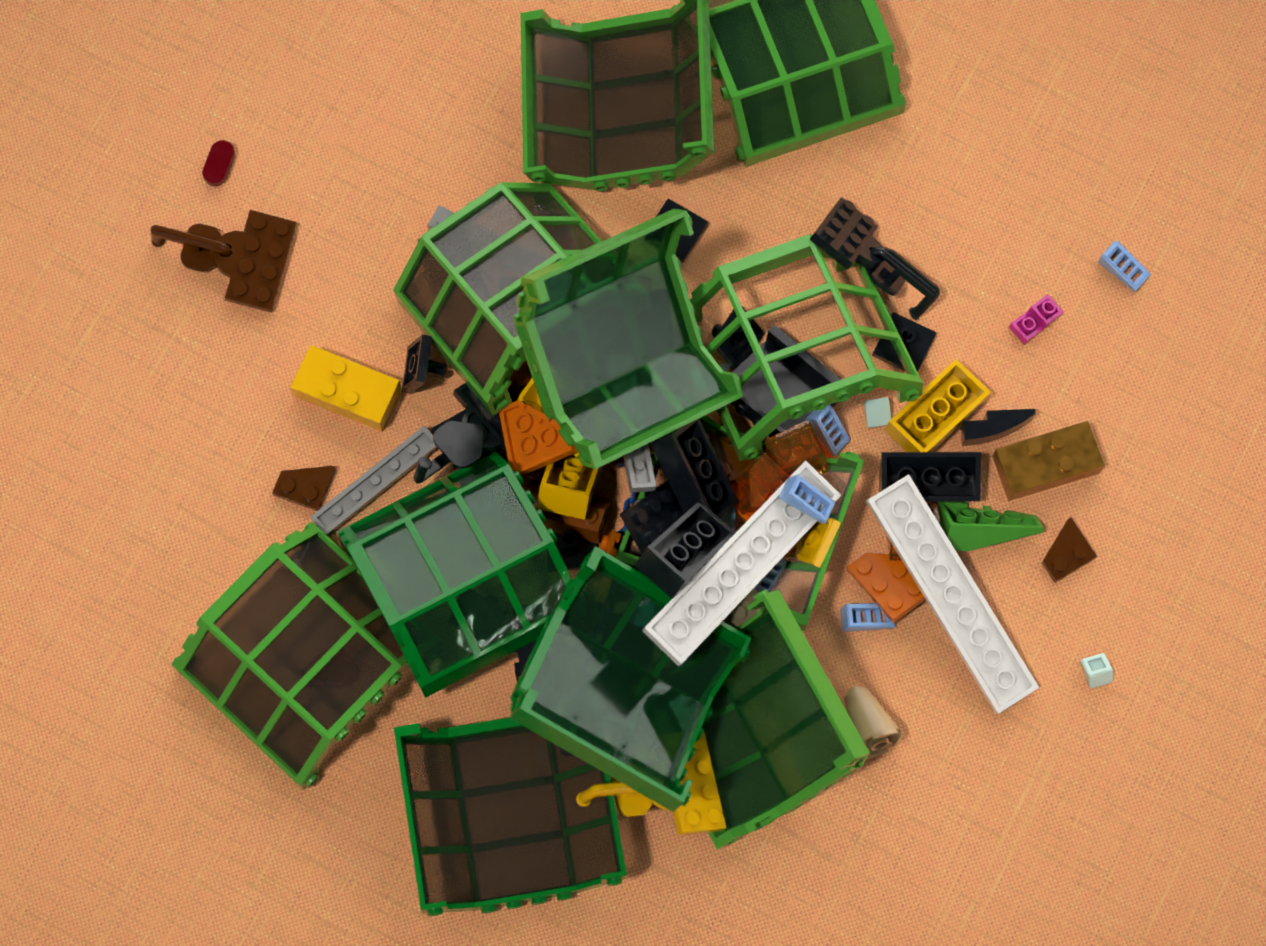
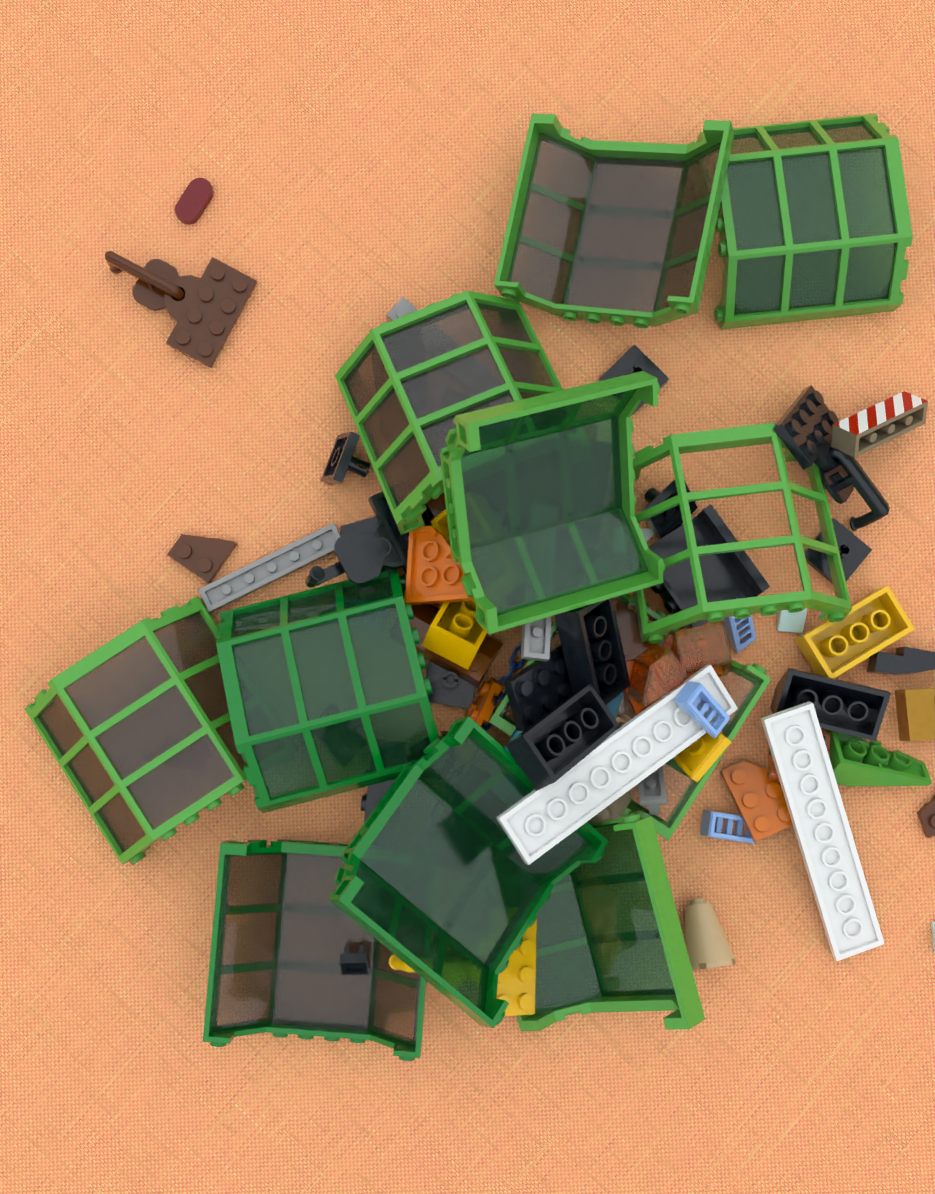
camera: 15 degrees right, 10 degrees up
yellow brick [290,345,401,432] -> none
none -> black tile [340,944,368,975]
none -> light grey plate [638,765,667,815]
none -> brick [831,391,928,458]

